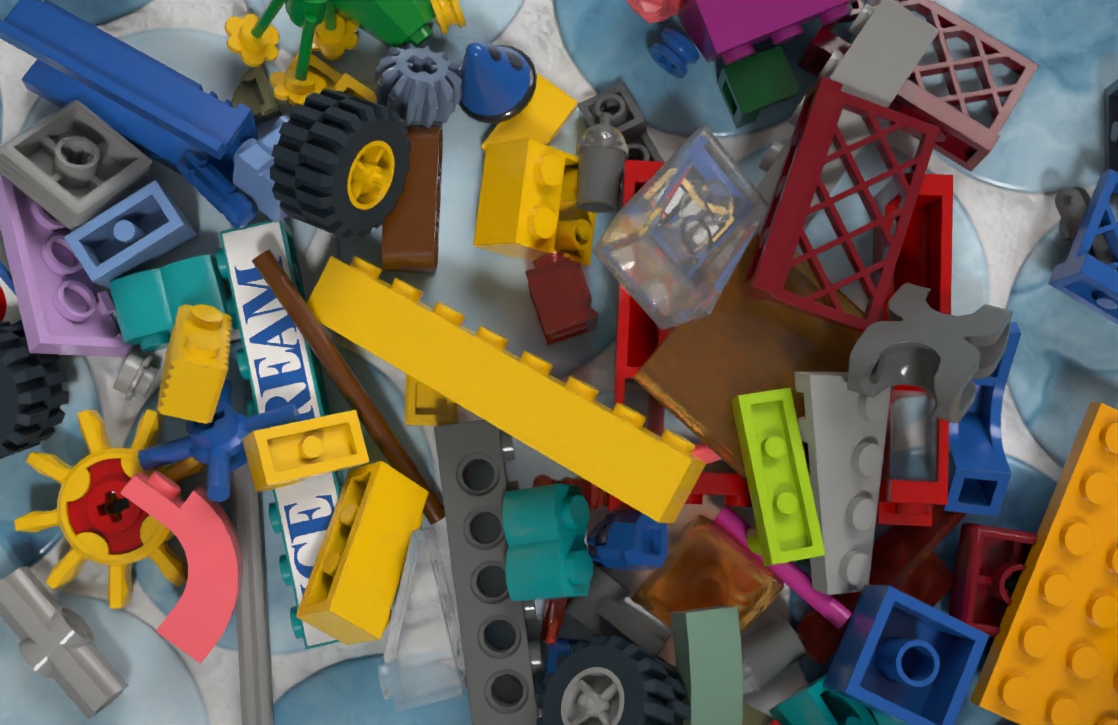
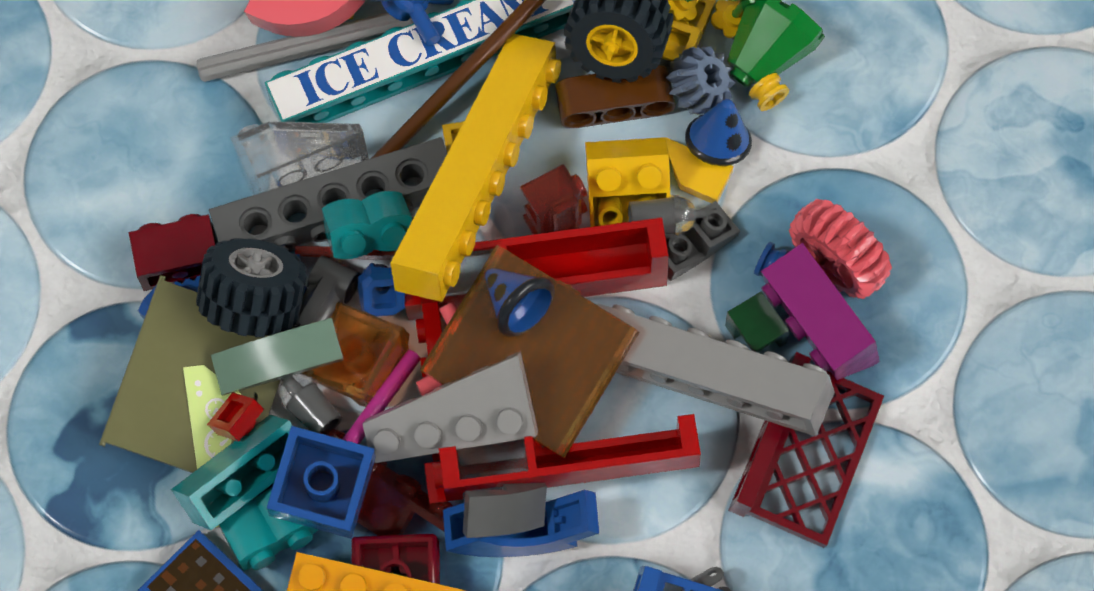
camera: 80 degrees right, 15 degrees down
yellow plate [242,410,369,492] -> none
yellow brick [295,461,429,645] -> none
clear slope [592,125,769,330] -> none
lime piece [731,388,826,566] -> none
dark red fence [740,76,940,334] -> none
dark grey piece [847,283,1013,424] -> none
none -> dark grey slope [463,483,547,538]
none -> hat [485,268,555,337]

